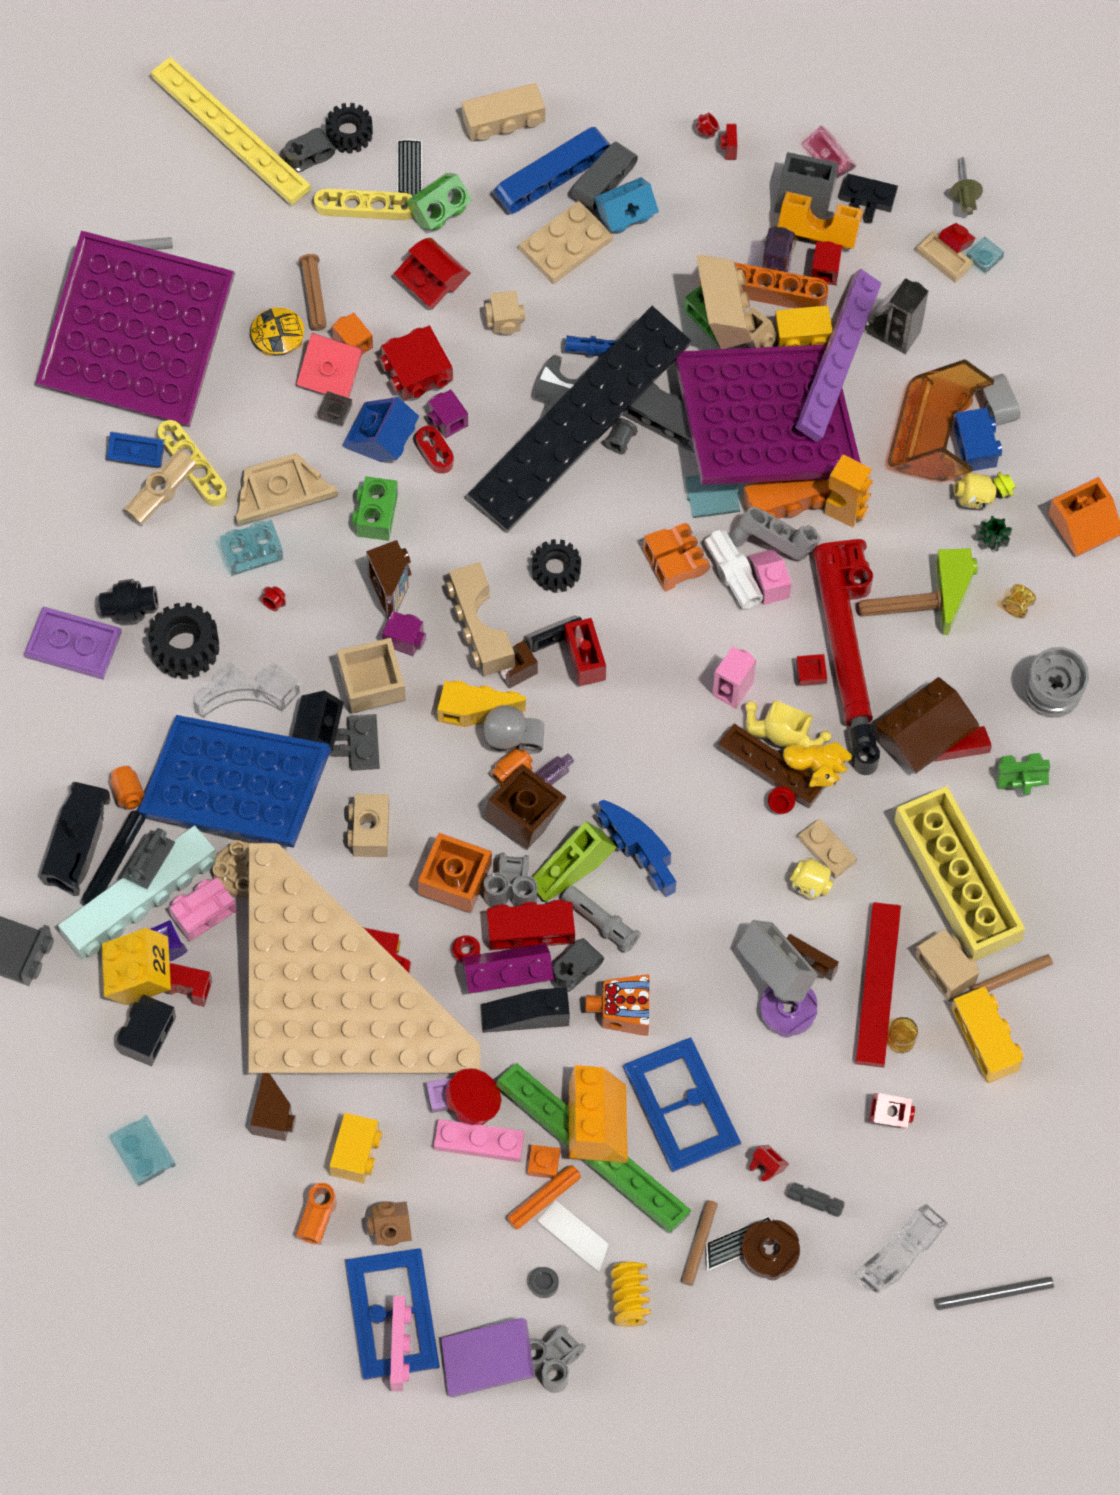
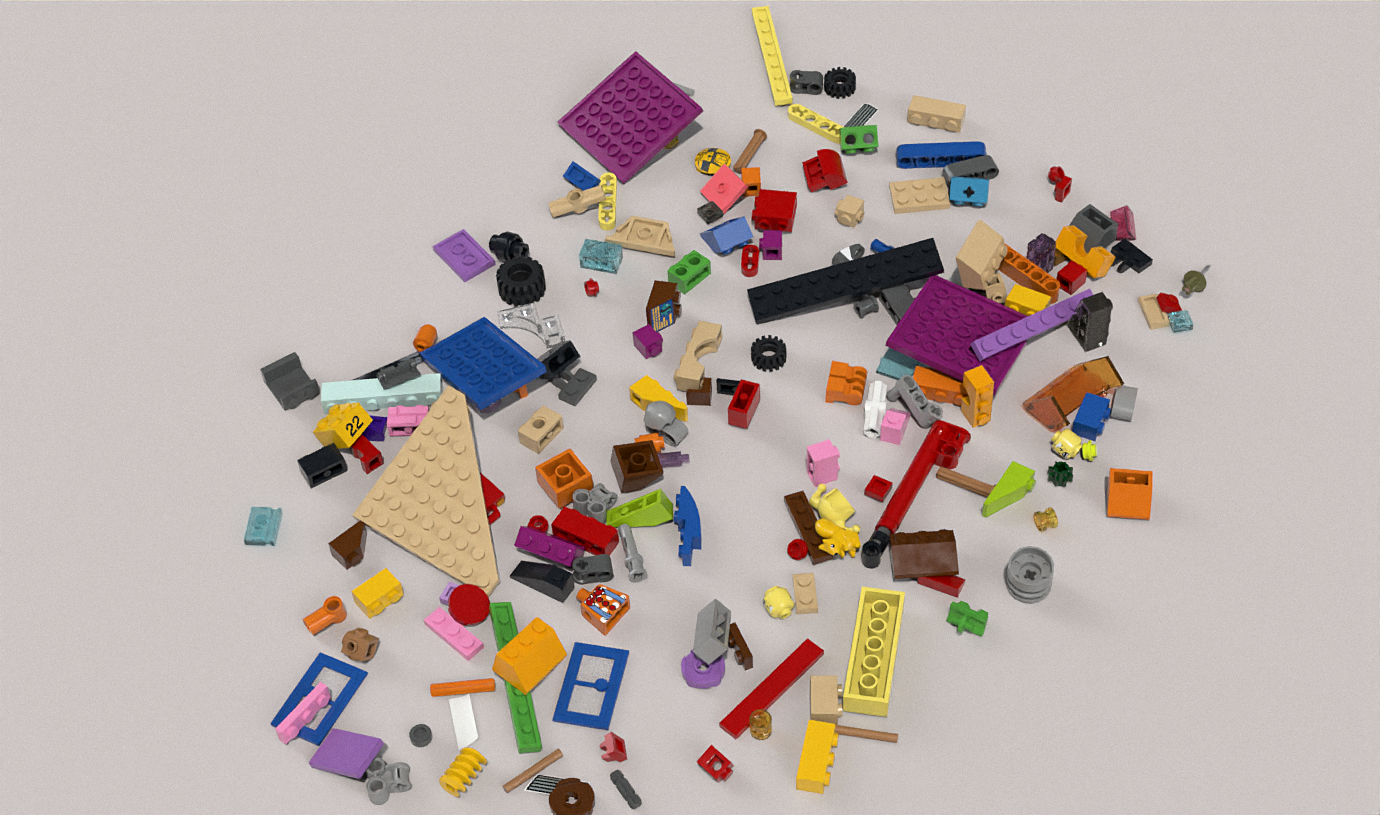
camera: 40 degrees right, 15 degrees down
black piece [41,782,111,896] -> none
tan piece [337,638,405,713] -> none
orange plate [528,1145,560,1179] -> none

